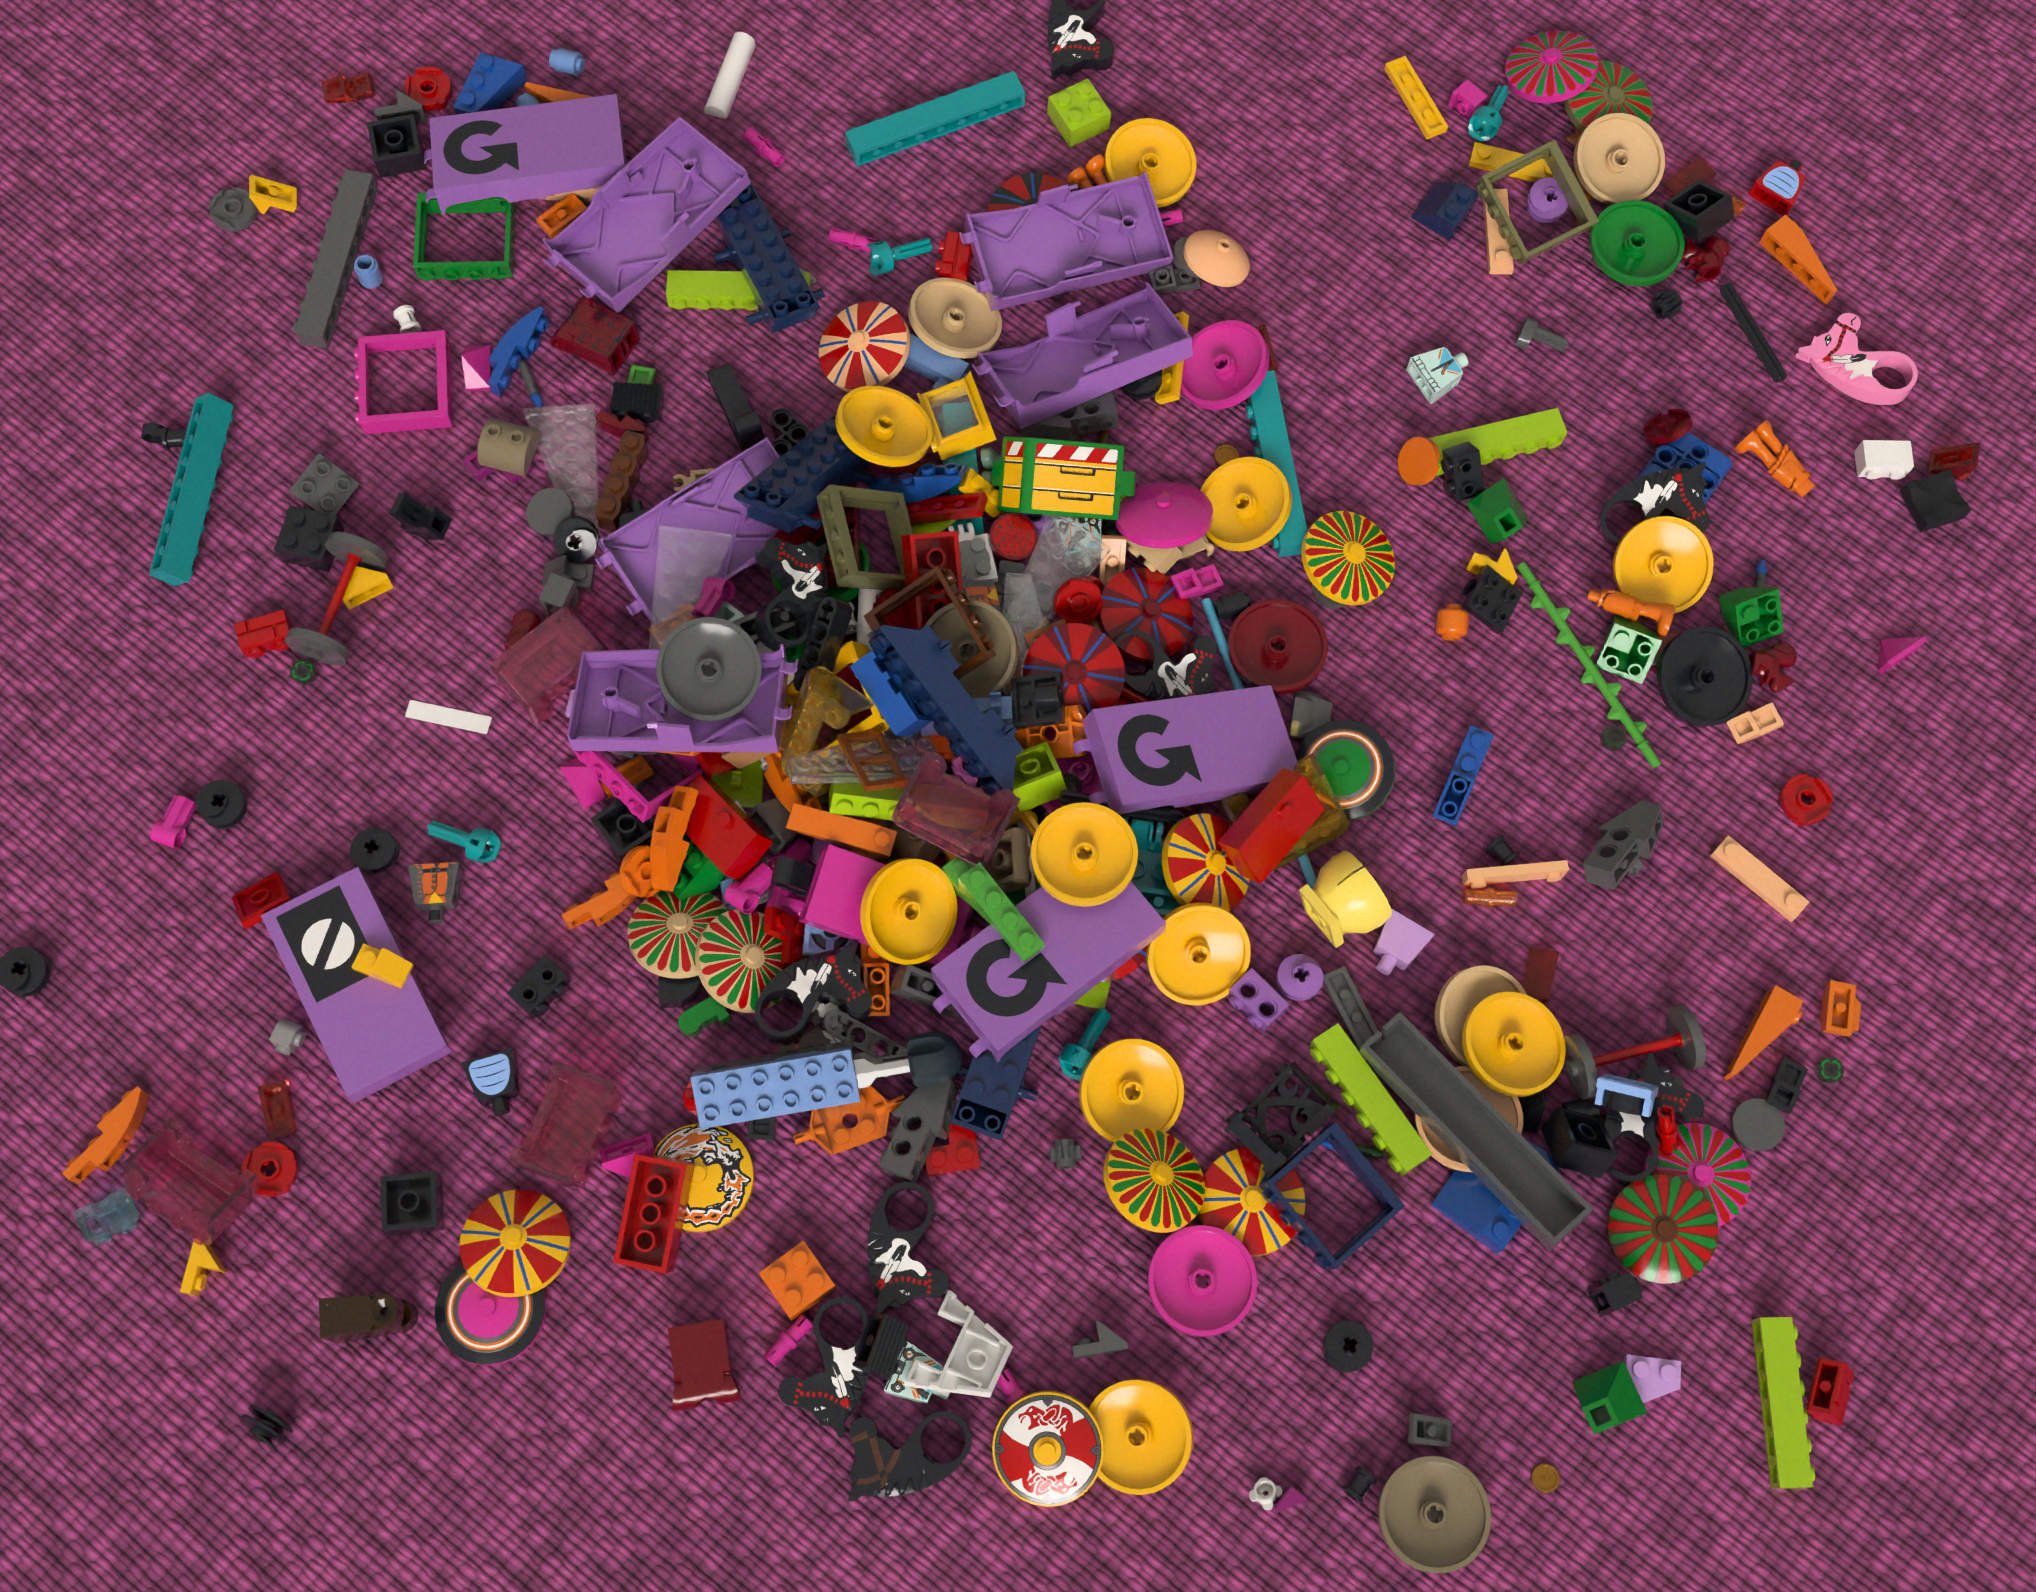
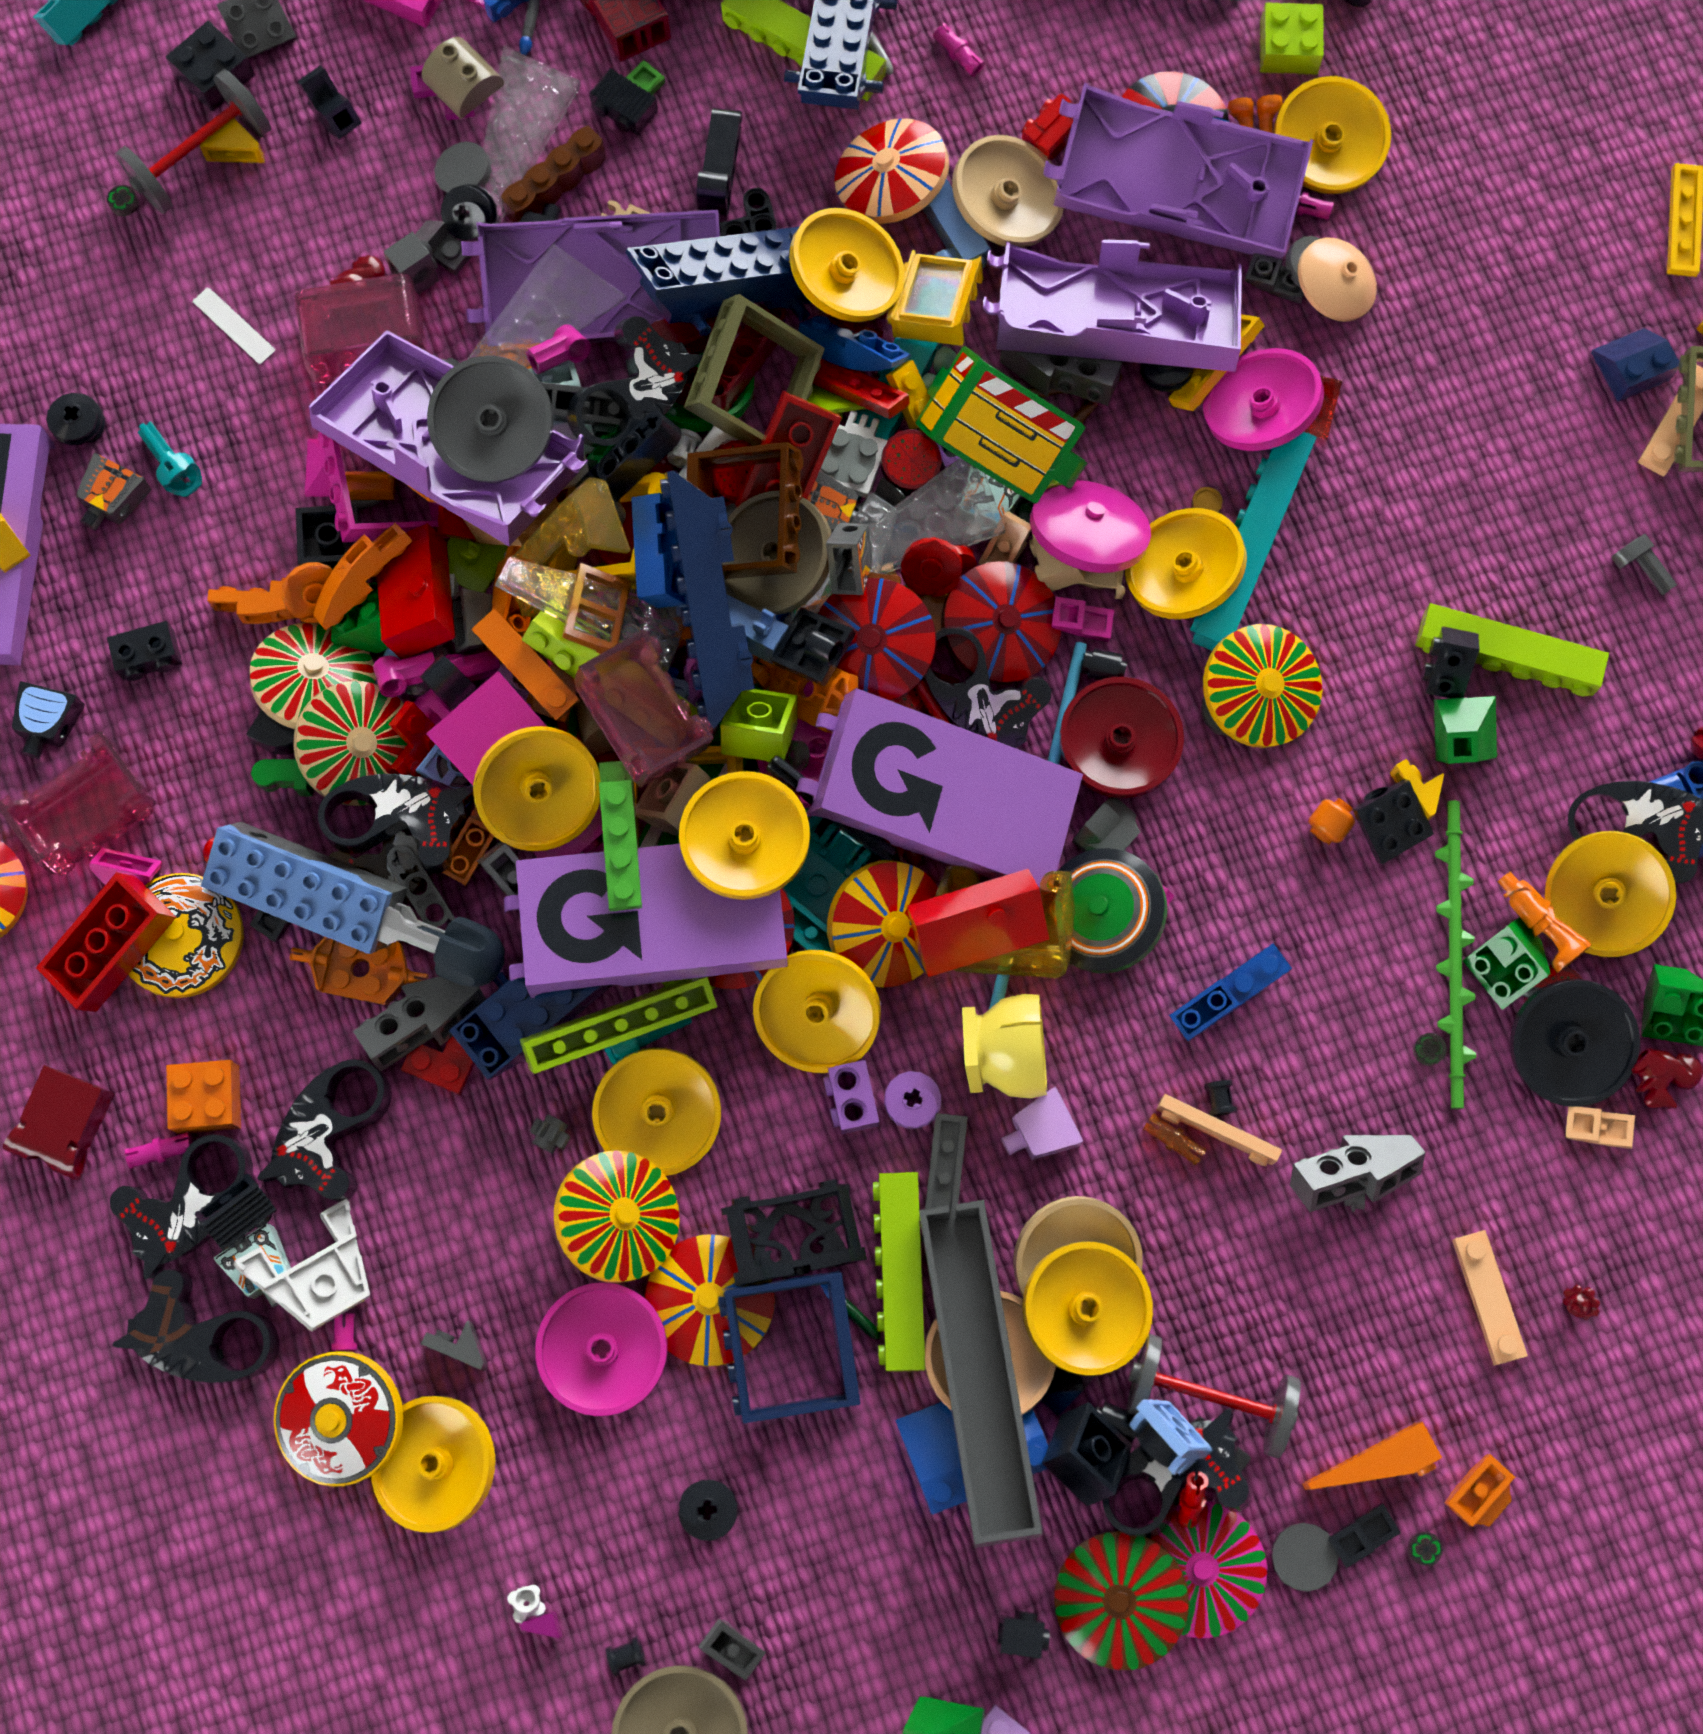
camera: 35 degrees right, 5 degrees up
red brick [234,609,292,658] -> none
dark red slope [595,410,649,442] -> none
teal piece [866,238,933,276] -> none
orange tile [1398,437,1440,486] -> none
light aqua torso [1406,347,1468,405] -> none
clear red slope [1522,948,1559,1004] -> none
red plate [1778,774,1833,826] -> none
none -> lime brick [519,977,717,1074]
none -> dark grey torso [826,523,873,595]
none -> dark red plant [1563,1284,1600,1320]

